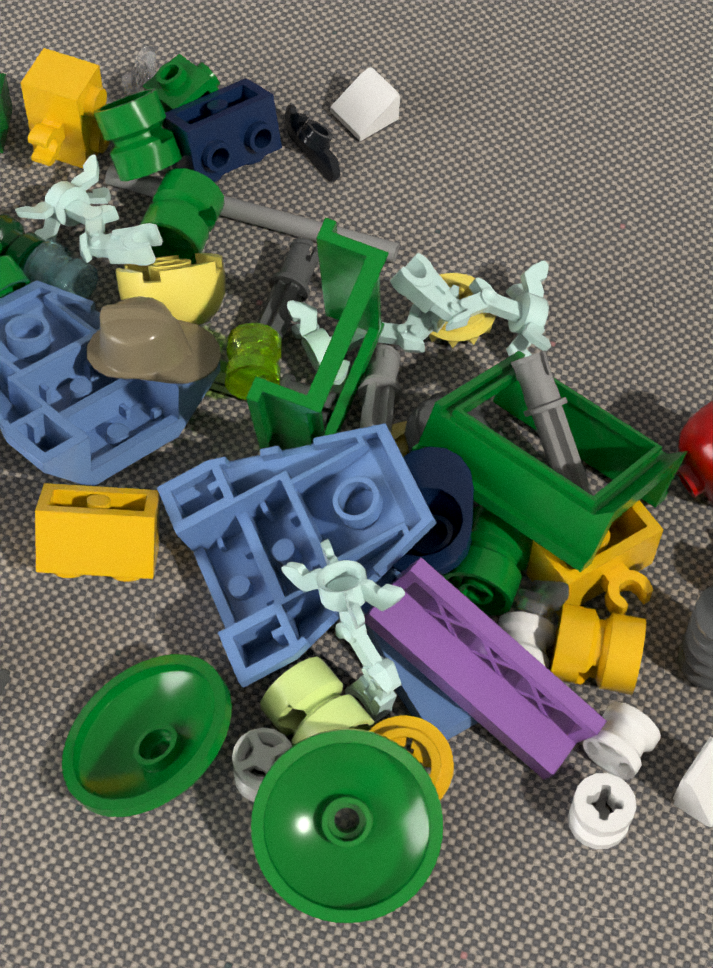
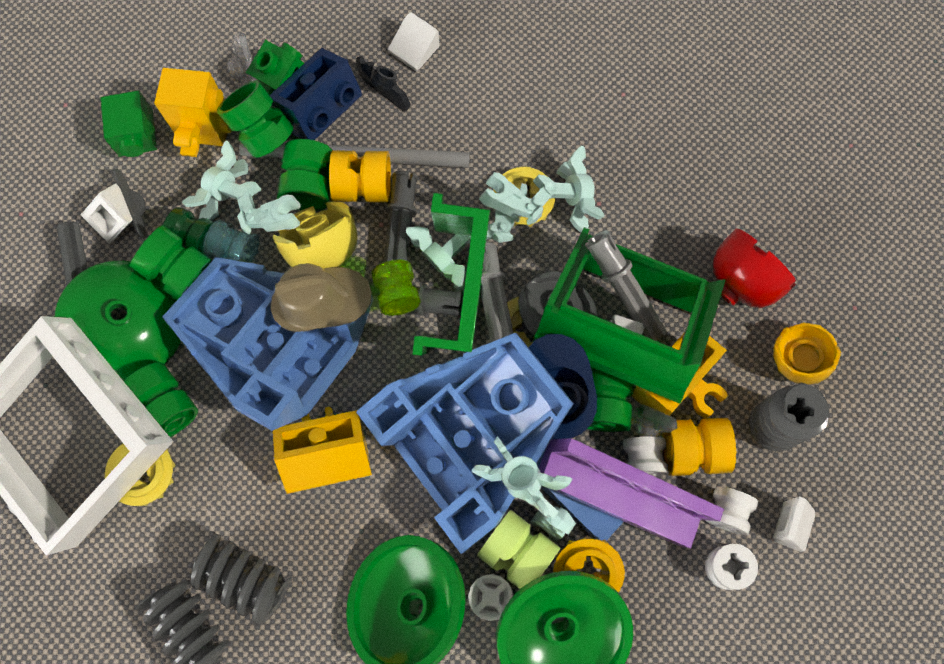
camera: 10 degrees left, 15 degrees up
none -> yellow wheel [329,150,391,202]

